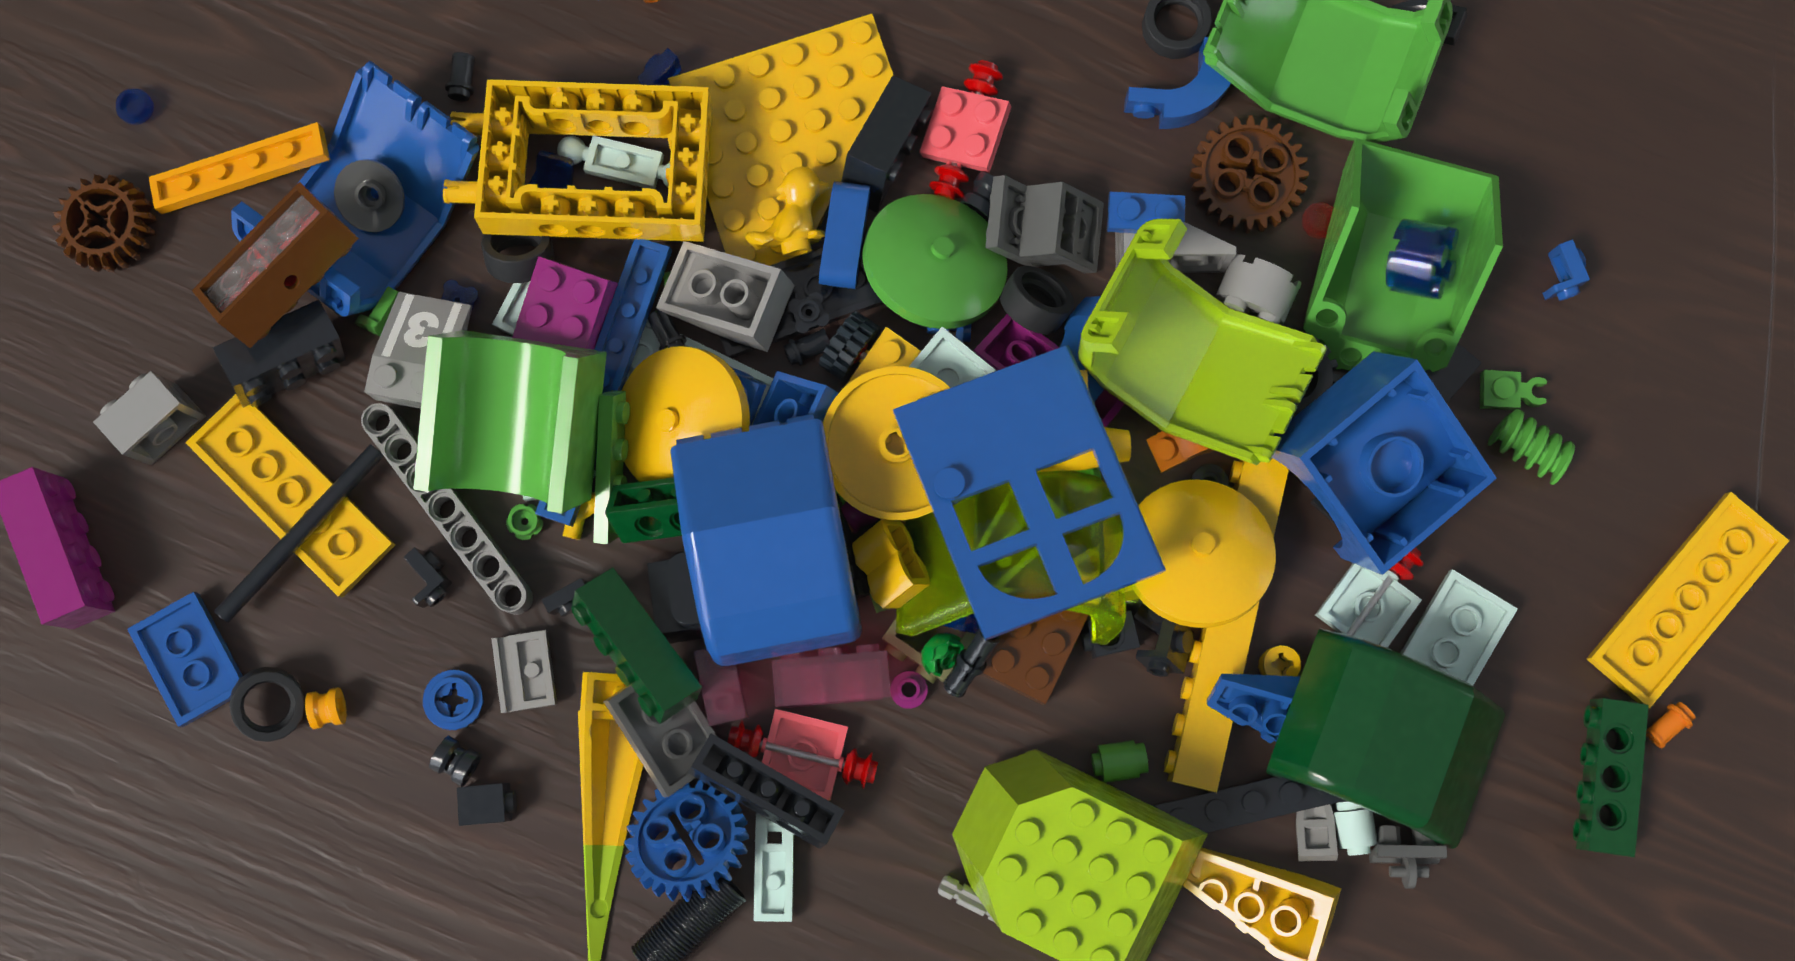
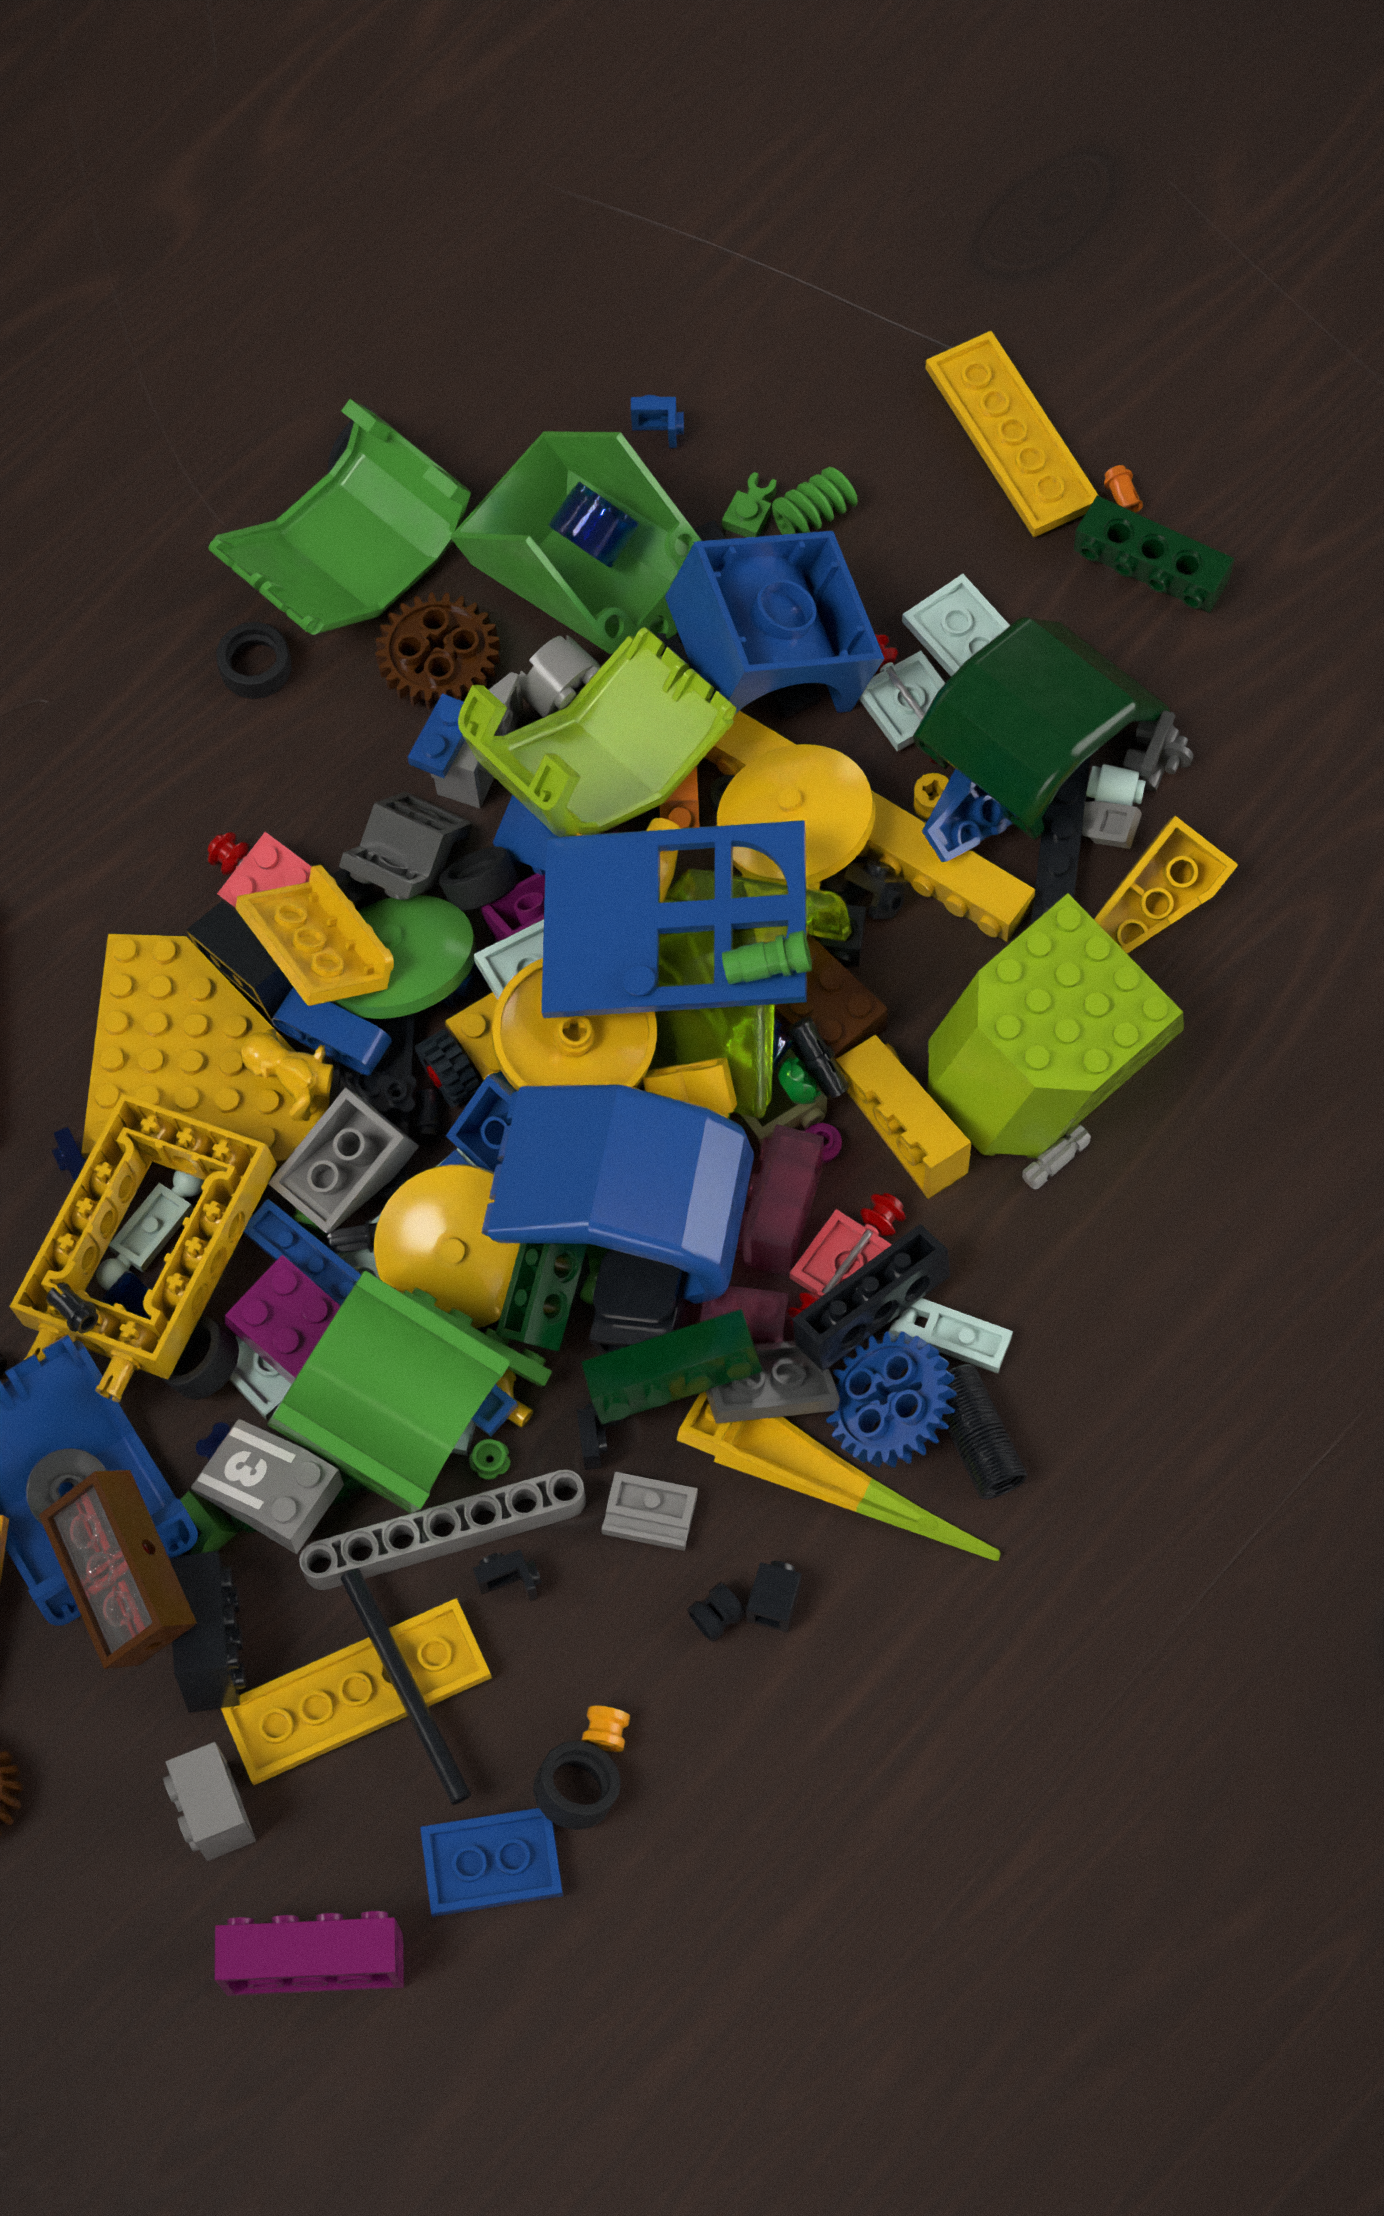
camera: 65 degrees left, 15 degrees down
blue gear [423,670,484,730] -> none
bright green brick [1091,740,1149,783] -> none
blue arch [1124,37,1231,129] -> none
clear red plate [1302,202,1333,239] -> none
none -> black pin [46,1282,98,1334]
none -> yellow bracket [235,865,394,1006]
none -> bright green axle [722,930,812,984]
none -> yellow wedge [835,1034,971,1199]

